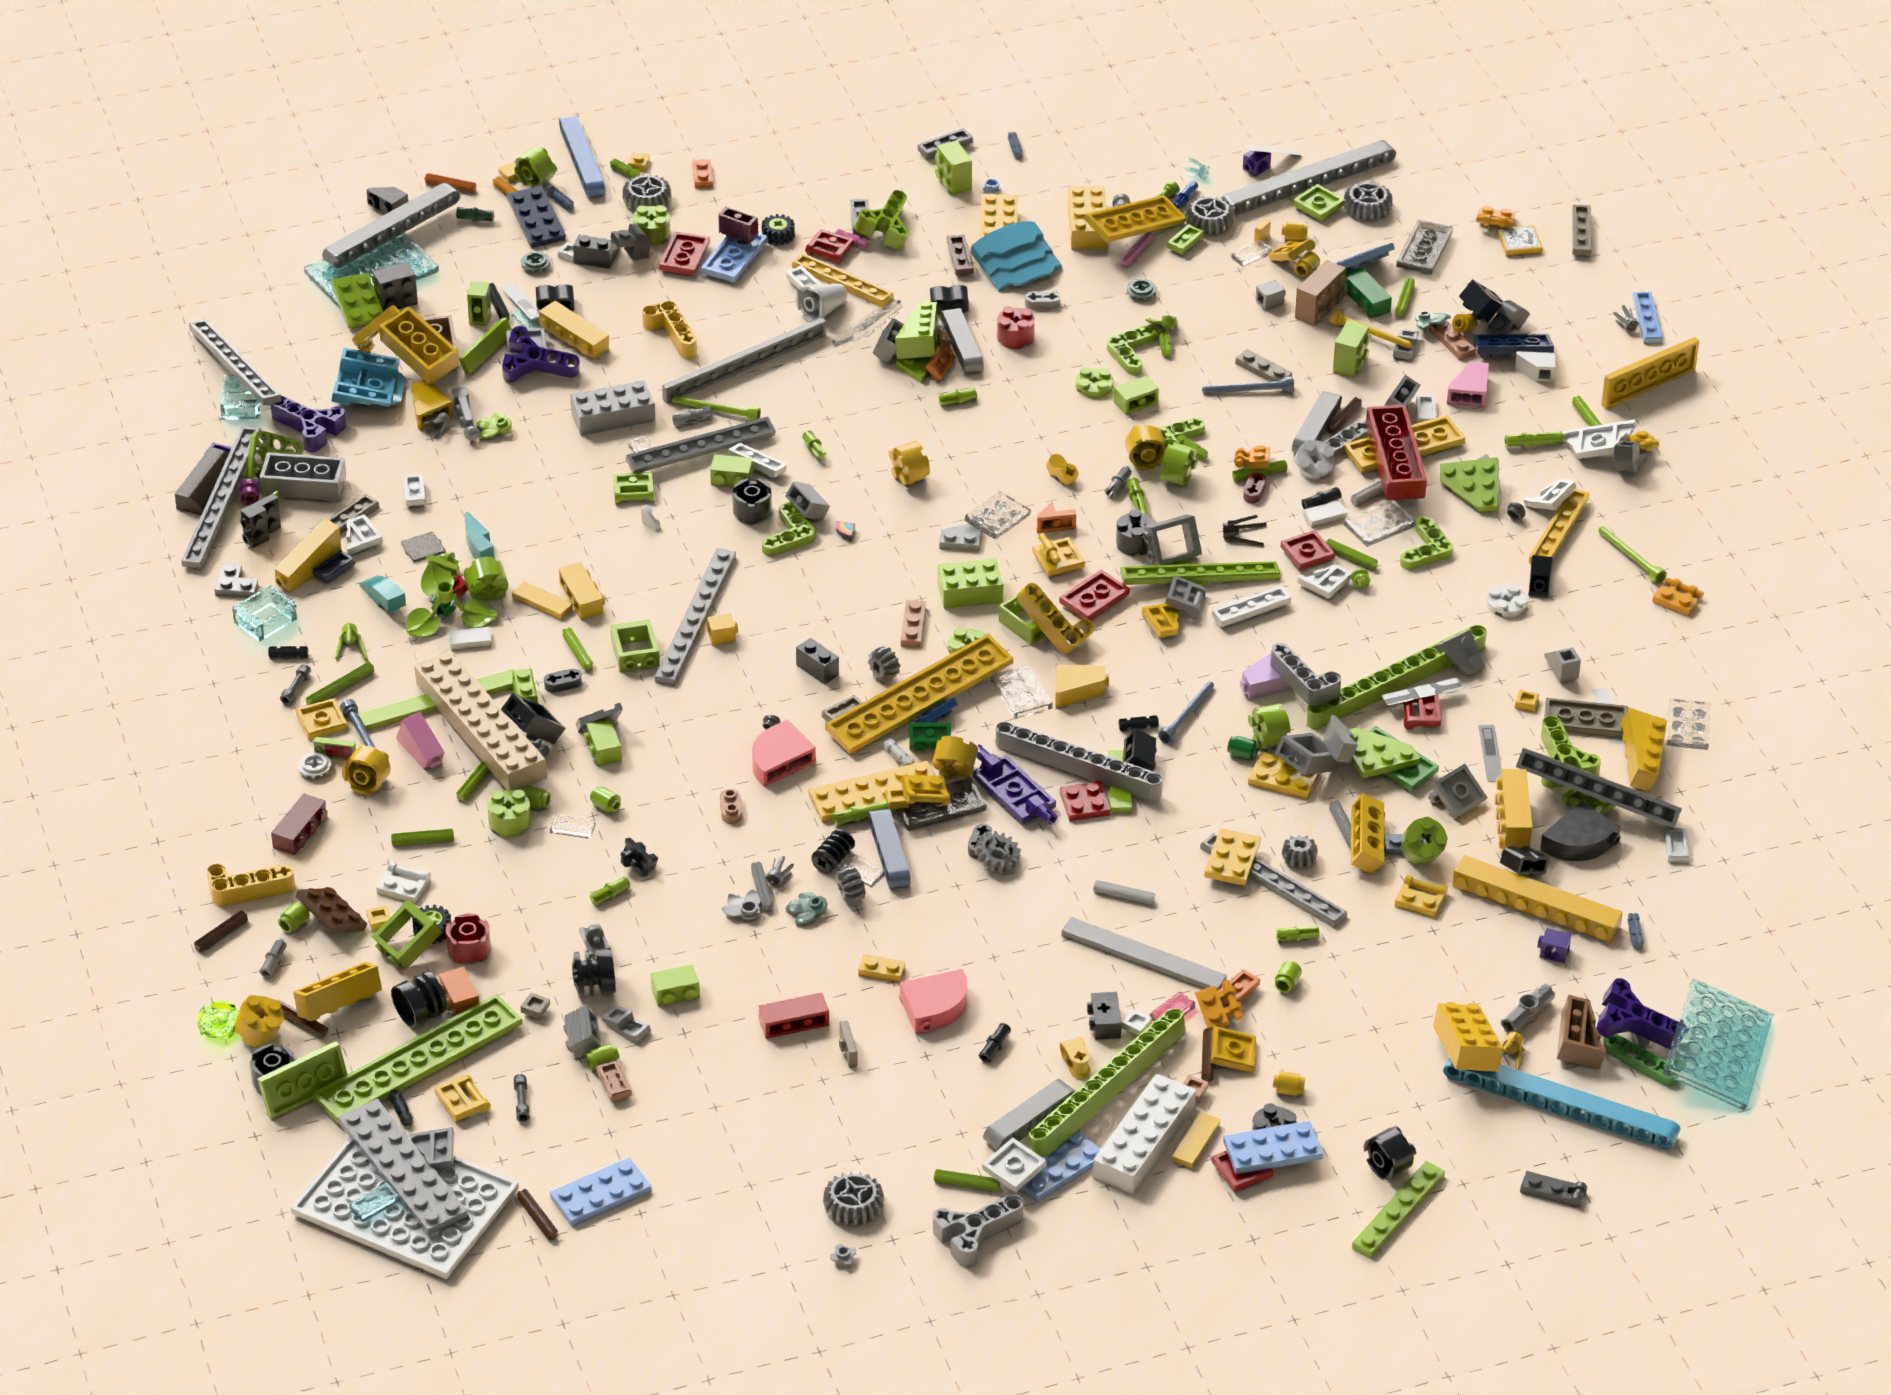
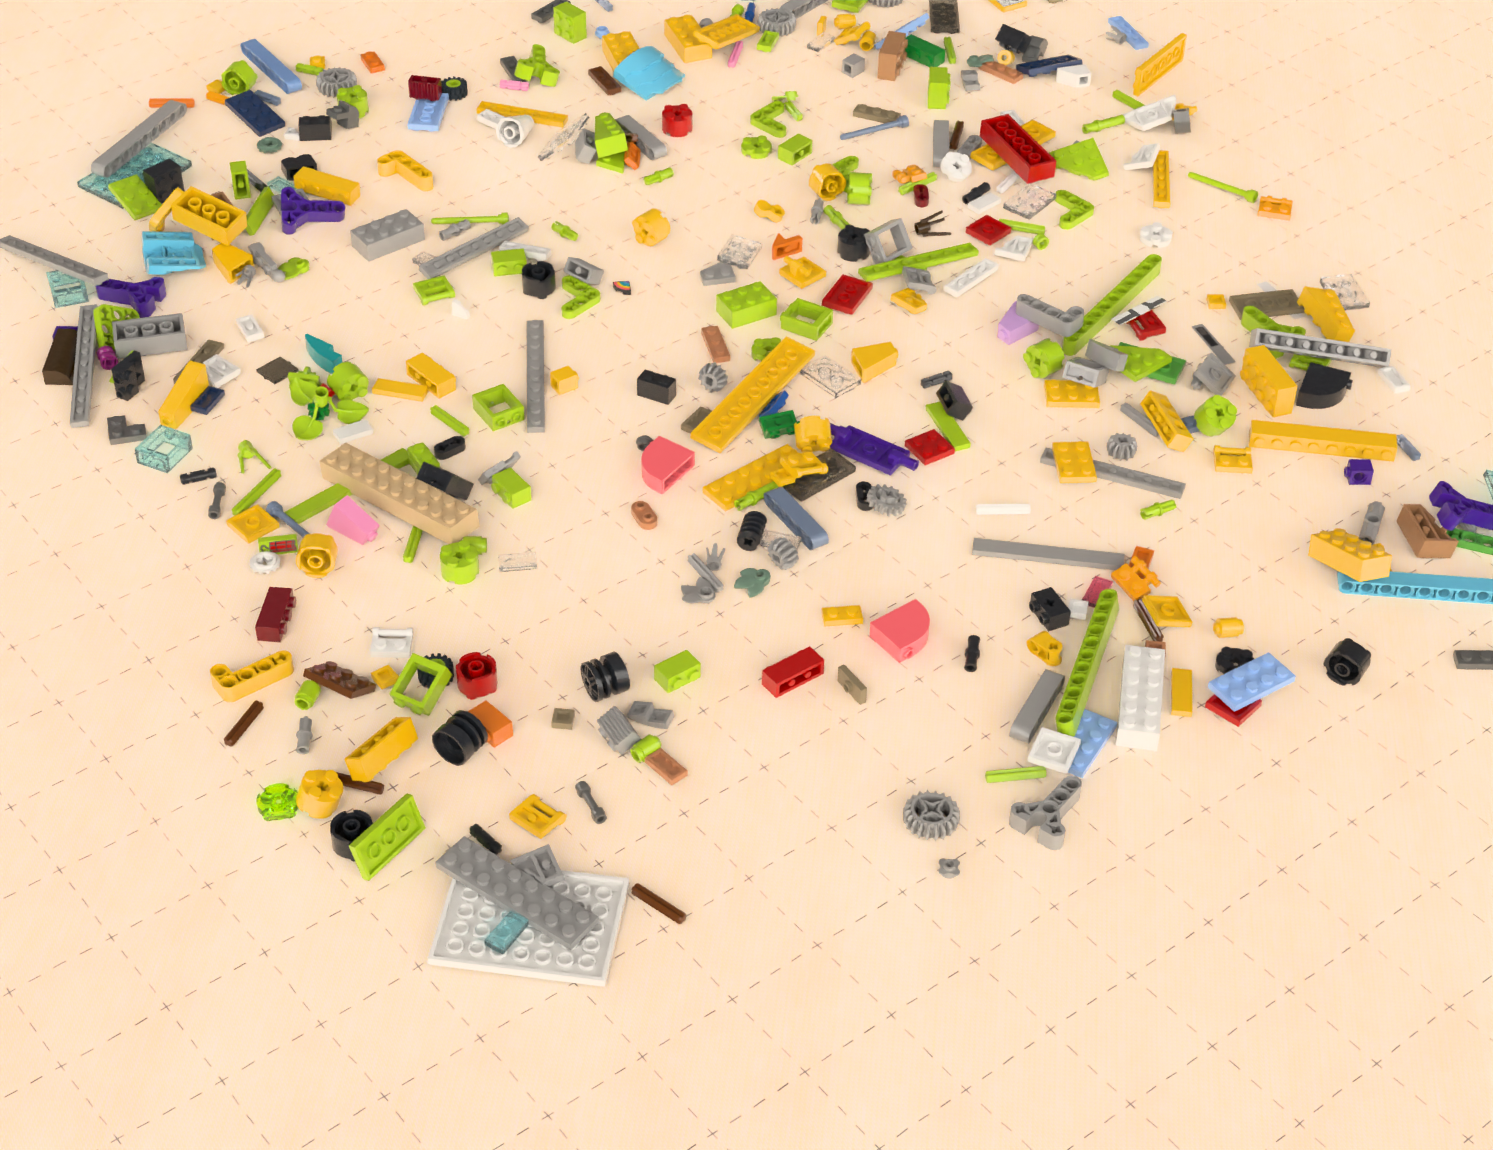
camera: 20 degrees left, 0 degrees up
lime plate [313,994,523,1125] -> none
teal slope [359,575,406,613] -> none
slope [366,187,408,214] -> none
lime axle [391,828,454,846] -> none
dark green pin [456,207,495,222] -> none
sticker [501,284,540,319] -> none
light blue plate [549,1157,652,1227] -> none
light grey hips [579,923,610,959] -> none
lime axle [589,876,631,905] -> none
lime brick [590,786,621,814] -> none
black hips [620,837,658,877] -> none
plate [659,231,710,276] -> none
light grey plate [662,317,826,404] -> none
red plate [805,229,854,264] -> none
white axle [884,738,914,766] -> none
black brick [930,285,969,314] -> none
light grey beam [995,721,1163,801] -> none
yellow beam [1017,583,1094,654] -> none
light grey beam [1025,291,1061,309] -> none
sand green gear [1127,279,1157,300] -> none
sand blue piece [1158,681,1214,744] -> none
green brick [1227,735,1259,760] -> none
lime brick [1275,961,1302,993] -> none
yellow piece [1329,309,1412,349] -> none
lime plate [1352,1161,1445,1259] -> none
light grey brick [1384,374,1421,408] -> none
light grey wing [1435,630,1485,676] -> none
bright pink slope [1446,362,1489,407] -> none
black brick [1499,846,1550,875] -> none
dark grey plate [1507,502,1526,521] -> none
black slope [1528,555,1552,597] -> none
light grey slope [1544,647,1581,682] -> none

